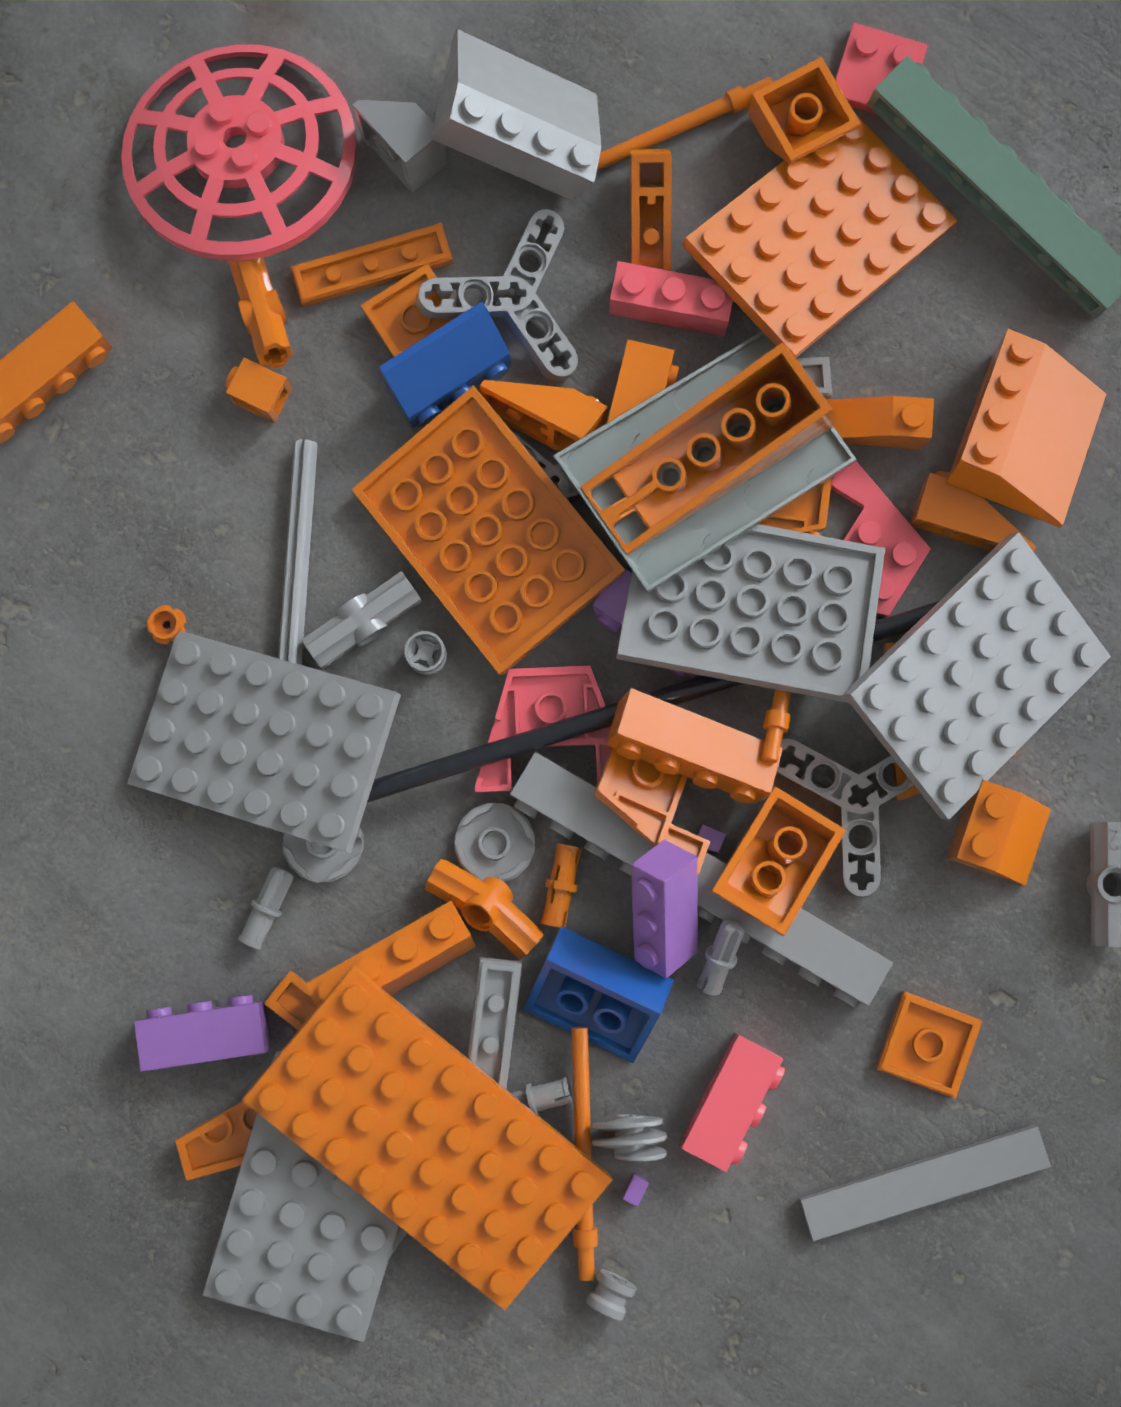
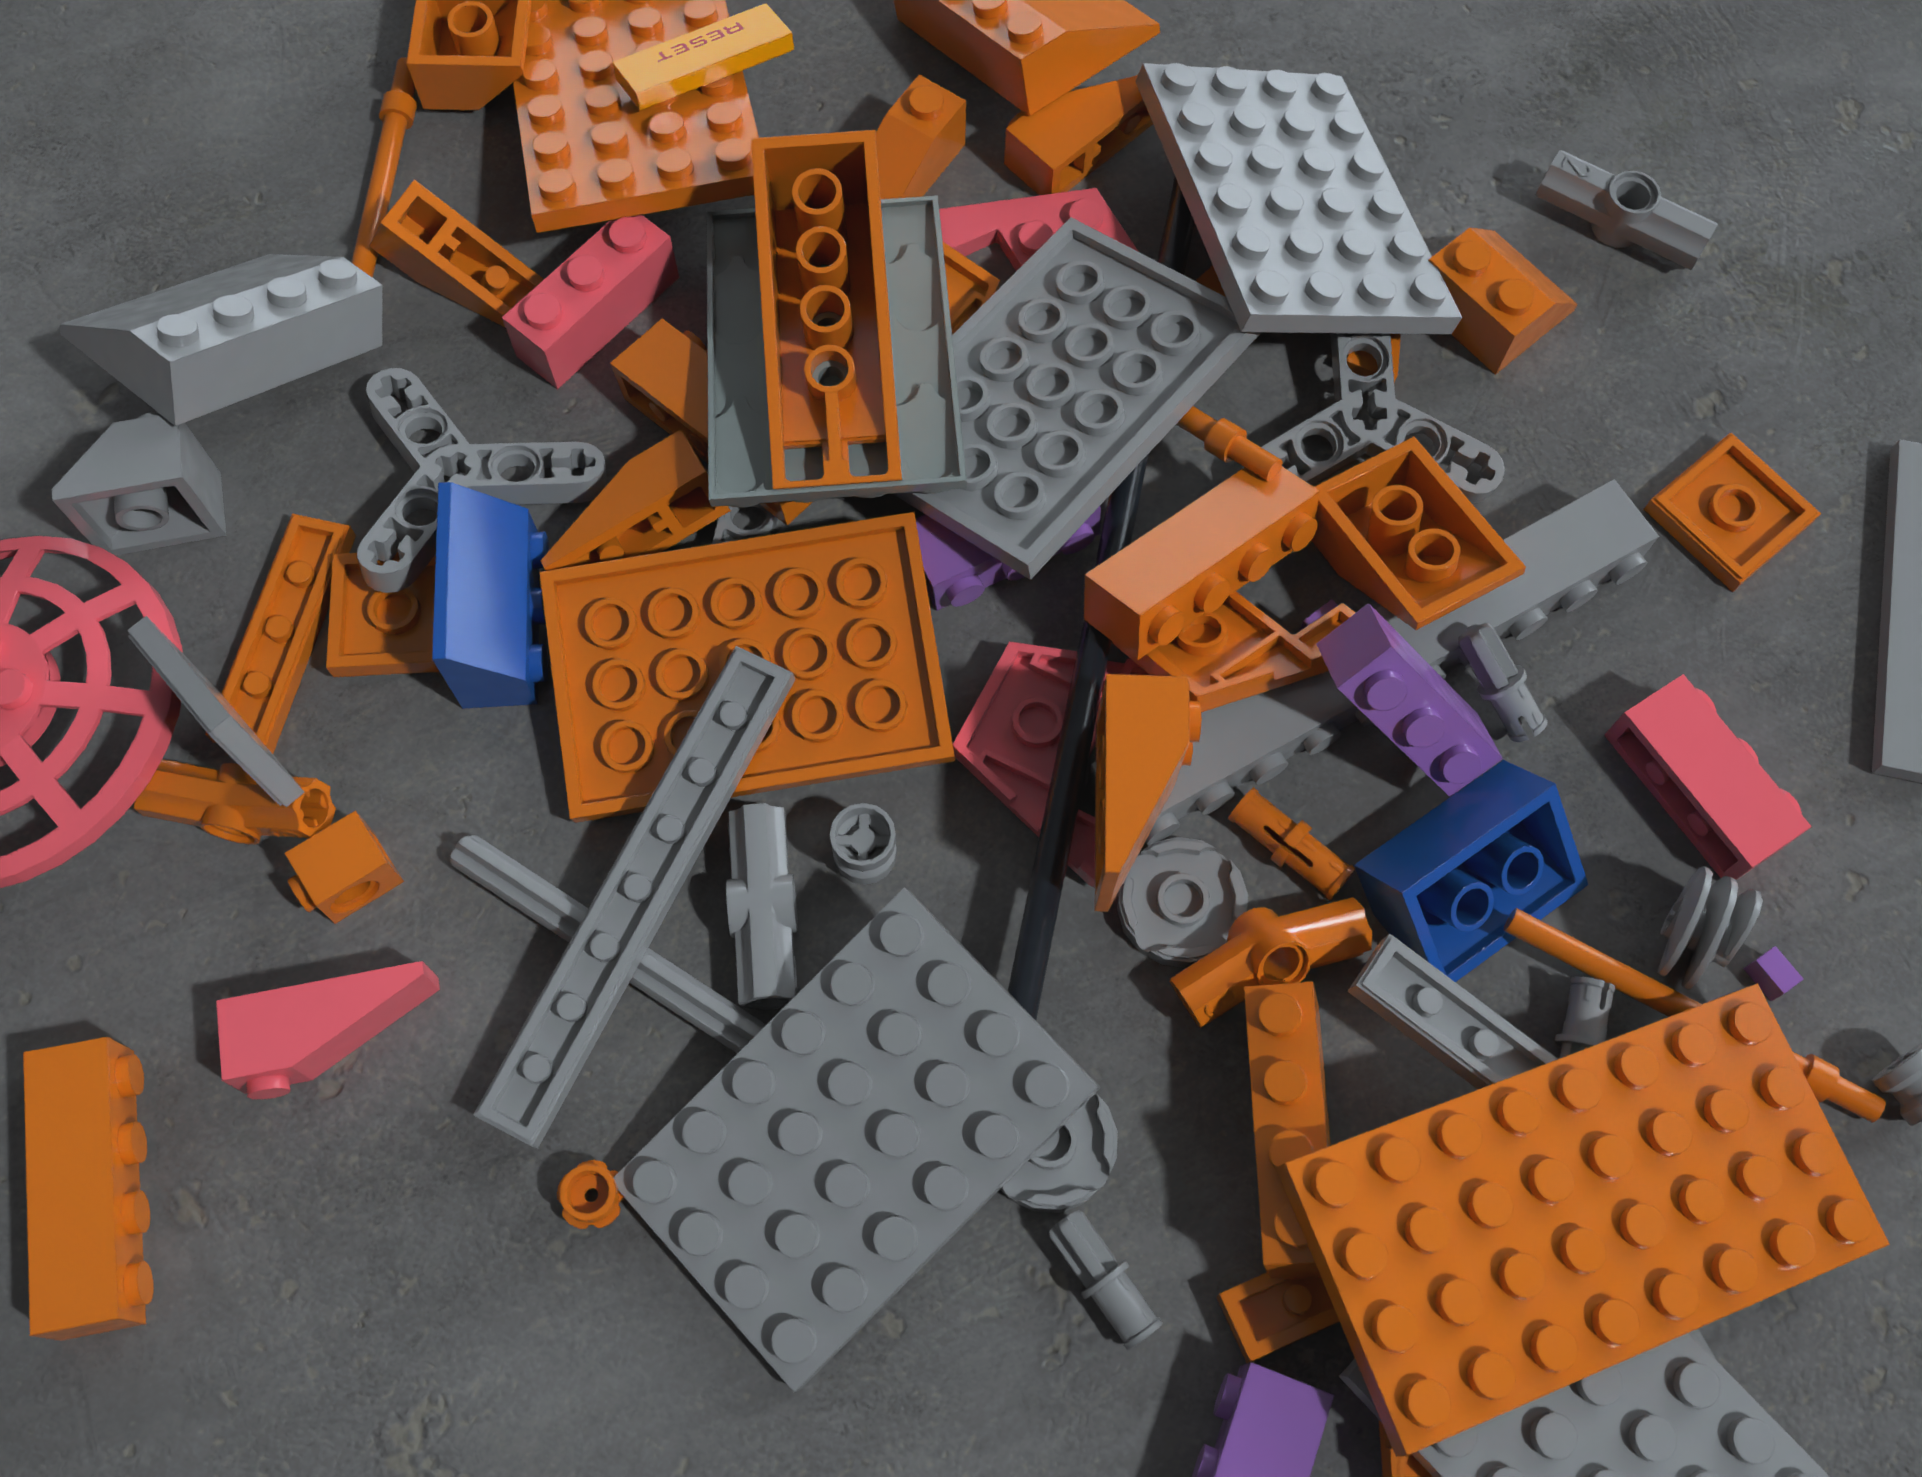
camera: 65 degrees left, 15 degrees down
none -> light grey tile [127,616,305,807]
none -> coral slope [216,961,440,1099]
none -> light grey tile [473,646,796,1148]
none -> light orange tile [612,3,794,110]
none -> orange slope [1094,674,1202,912]

